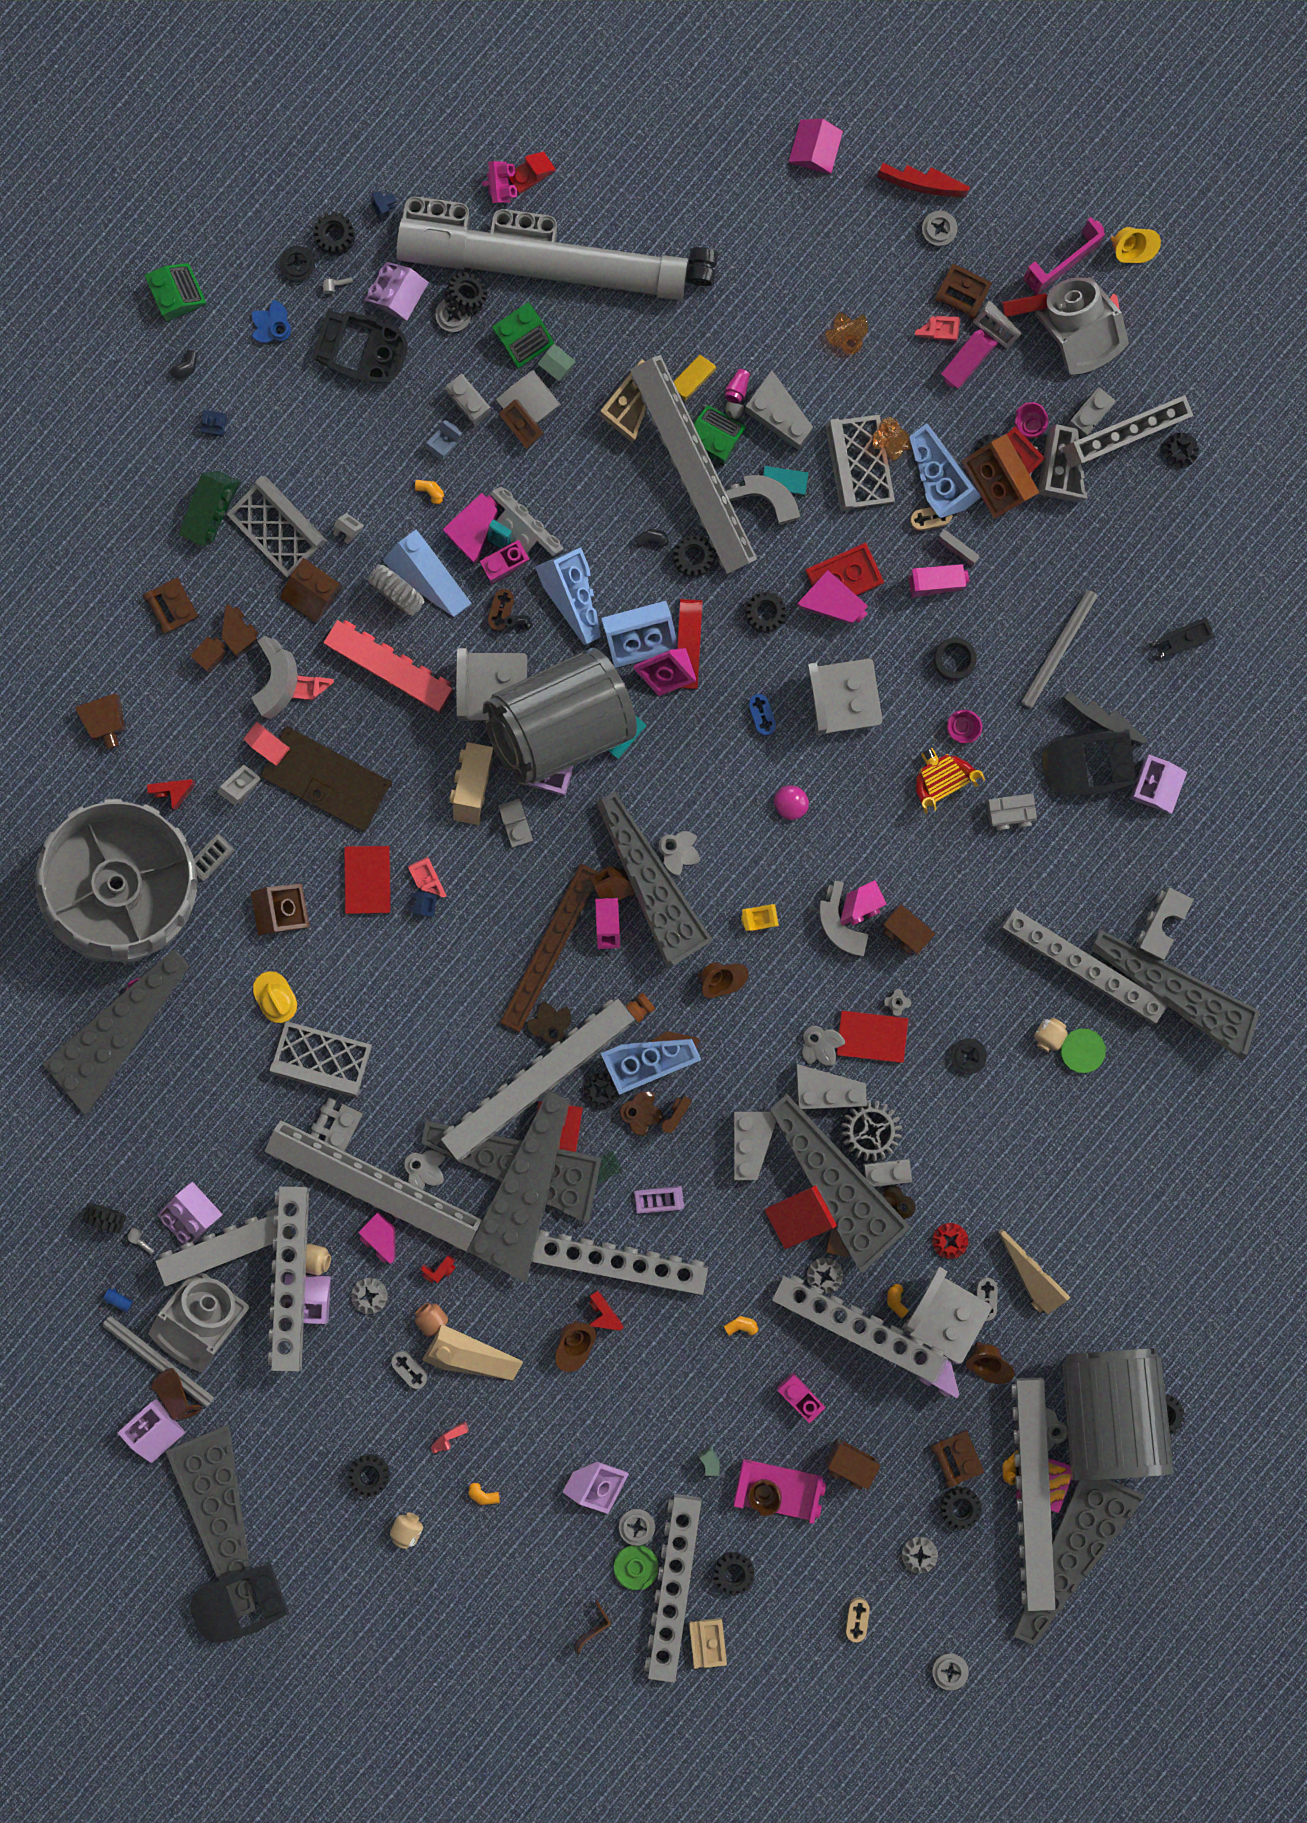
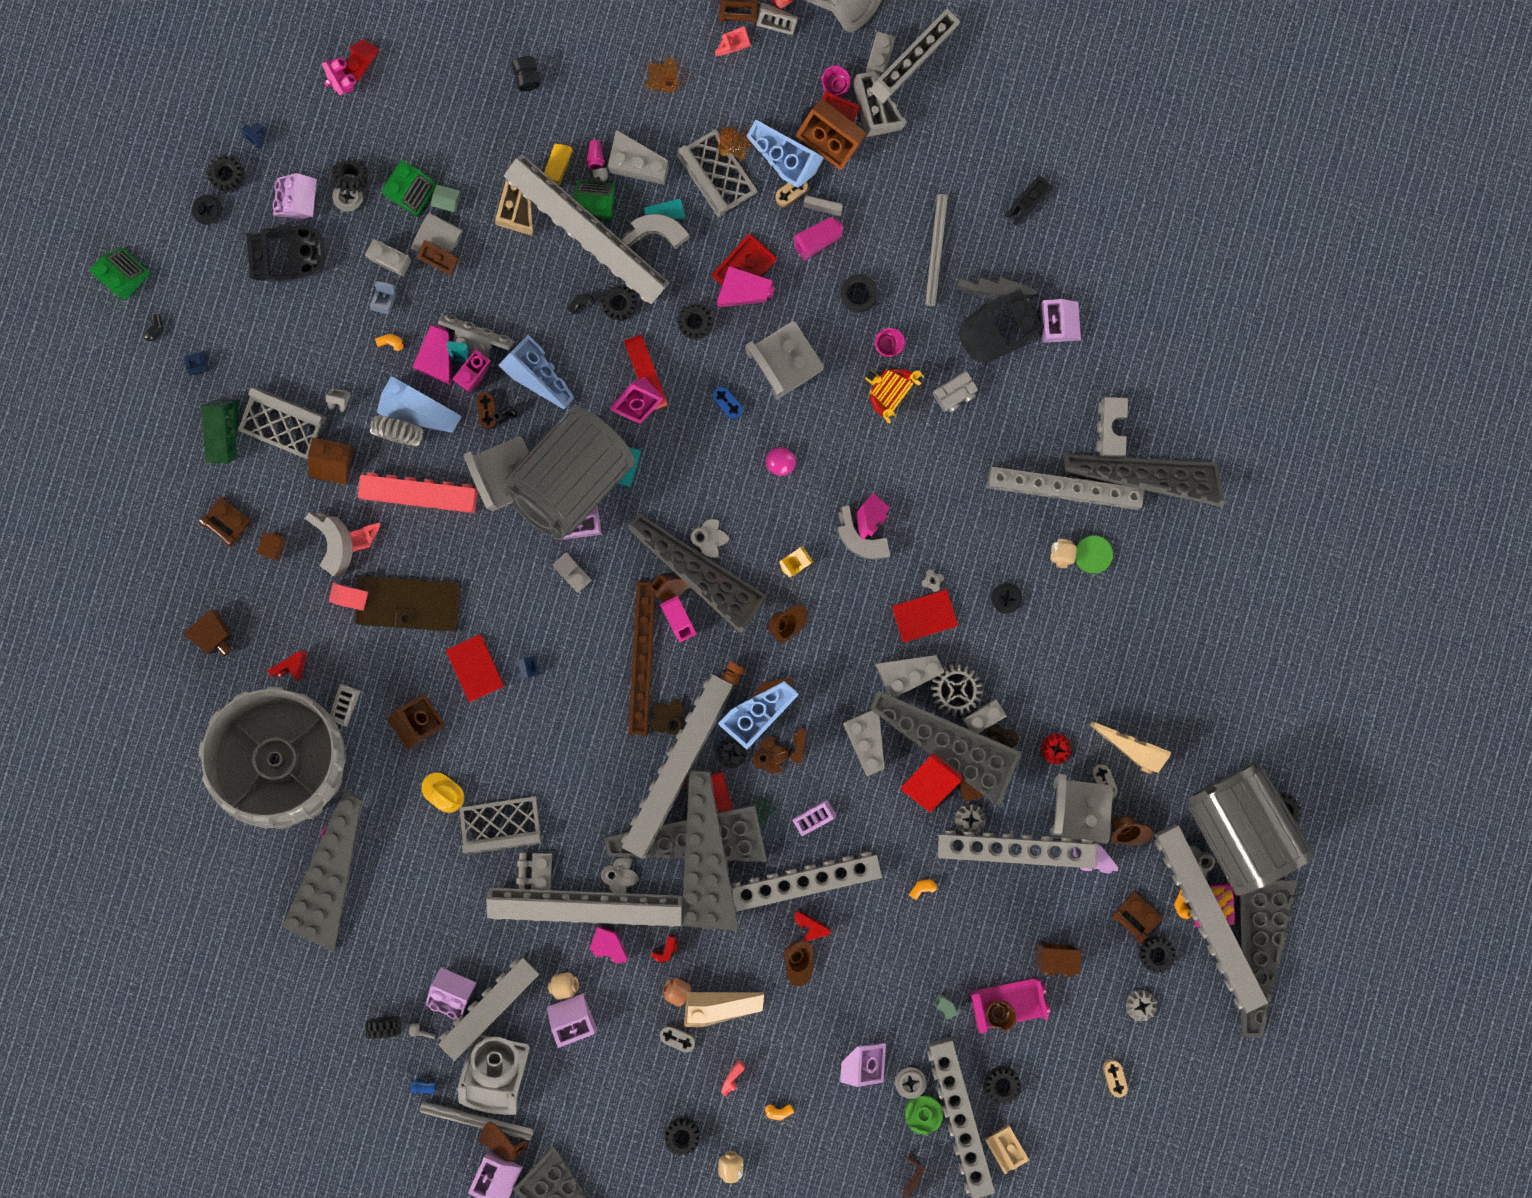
camera: 25 degrees left, 0 degrees up
light grey slope [217,765,261,805] -> none
reddish brown slope [222,604,259,658] -> none
blue plate [252,300,291,343] -> none
light grey brick [268,1187,309,1371] -> none
light grey hand [323,277,353,294] -> none
light grey gear [351,1278,388,1314] -> none
light grey piece [397,197,688,301] -> none
coral slope [408,857,446,897] -> none
tan wedge [450,742,493,825] -> none
light blue slope [602,601,678,668] -> none
dark pink slope [777,1372,826,1424] -> none
light grey plate [802,1026,845,1066] -> none
reddish brown brick [880,905,936,956] -> none
light orange arm [887,1284,909,1318] -> none
light grey gear [932,1653,969,1690] -> none
dark pink slope [941,329,999,388] -> none
black gear [1163,432,1199,468] -> none

